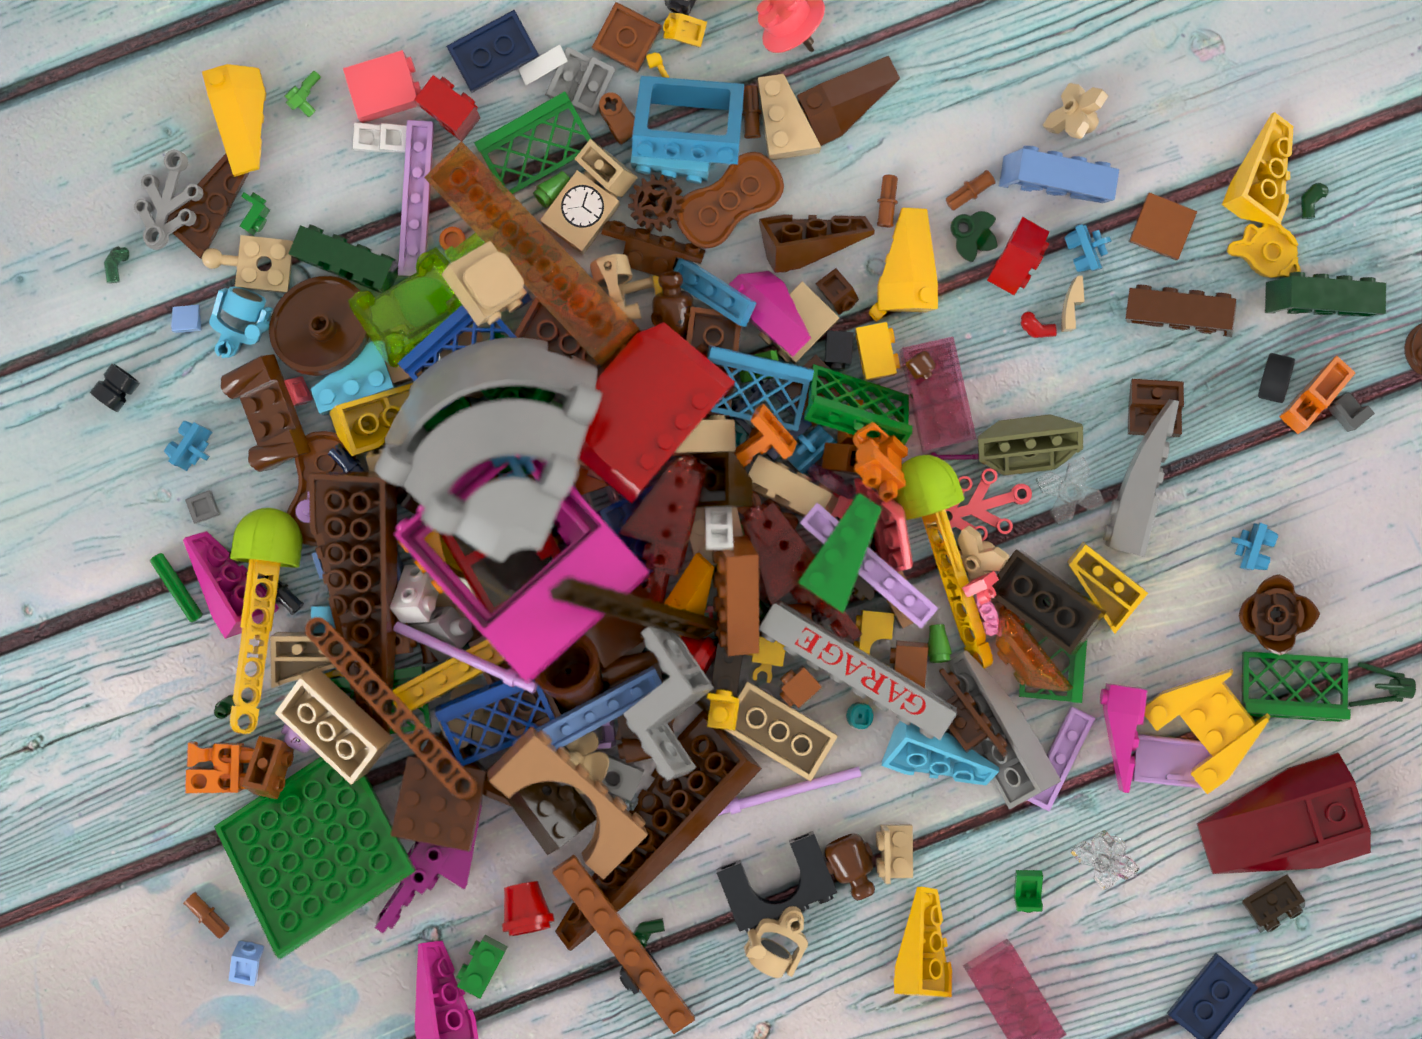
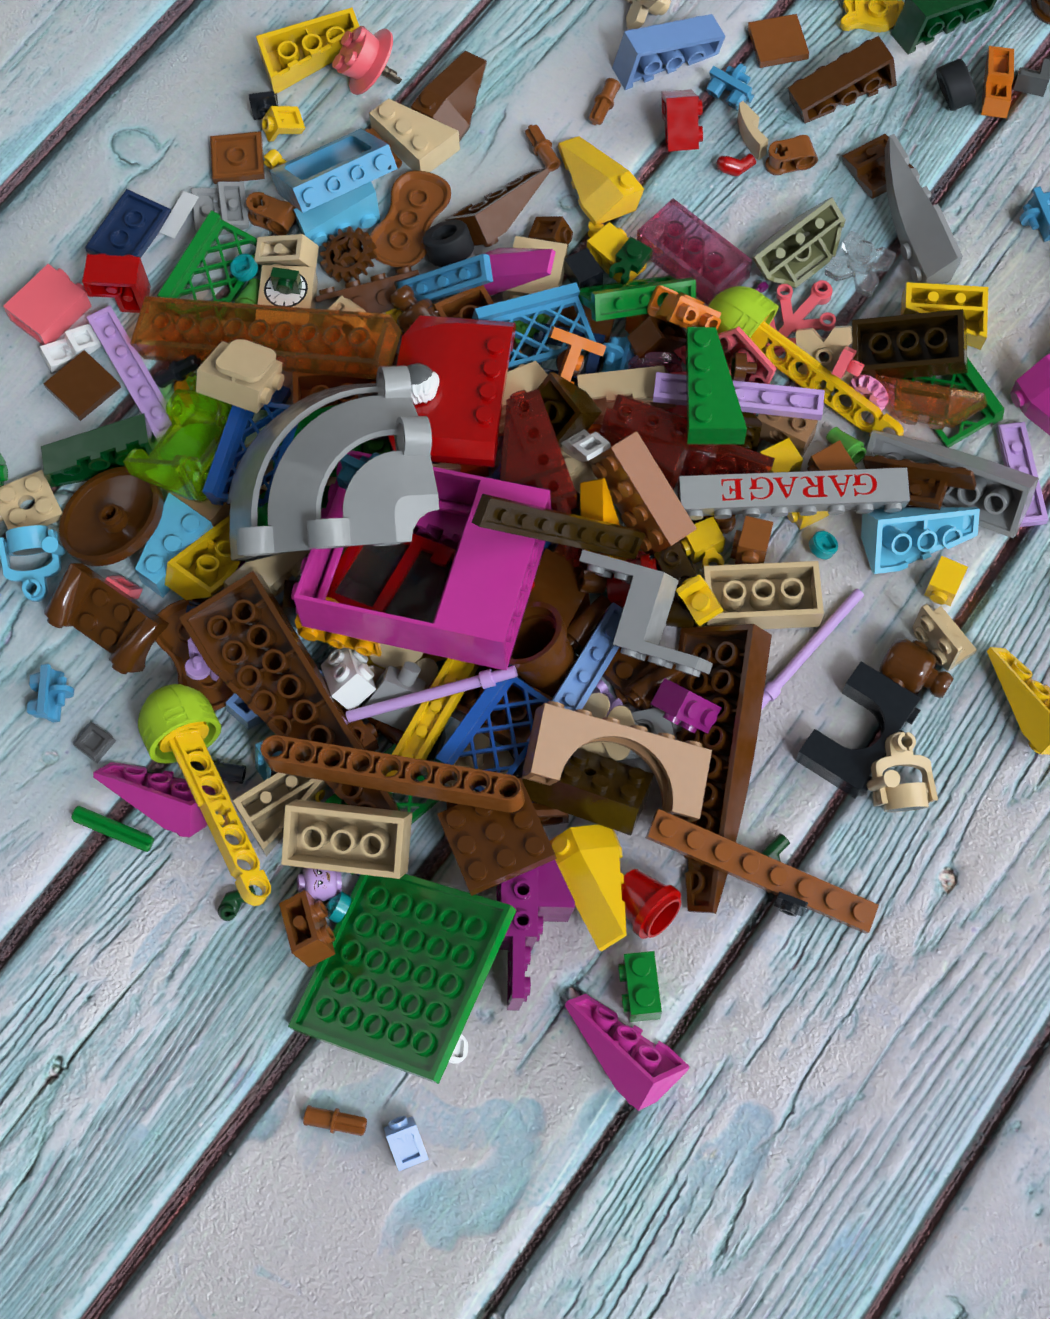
camera: 30 degrees left, 20 degrees down
orange hips [185,741,255,793] -> none
reddish brown piece [906,351,936,380] -> none
dark green plate [950,211,998,262] -> none
none -> reddish brown tile [43,350,121,421]
none -> black axle [154,354,202,388]
none -> teal tile [230,254,258,282]
none -> dark green plate [270,267,302,295]
none -> teal tile [327,891,351,923]
none -> hair [407,363,440,405]
none -> black tyre [423,220,474,267]
none -> yellow wedge [550,824,627,951]
none -> dark green plate [609,236,653,285]
none -> magenta brick [651,678,721,734]
none -> reddish brown tile [731,353,757,382]
none -> dark orange piece [765,135,818,175]
none -> yellow brick [924,556,968,606]

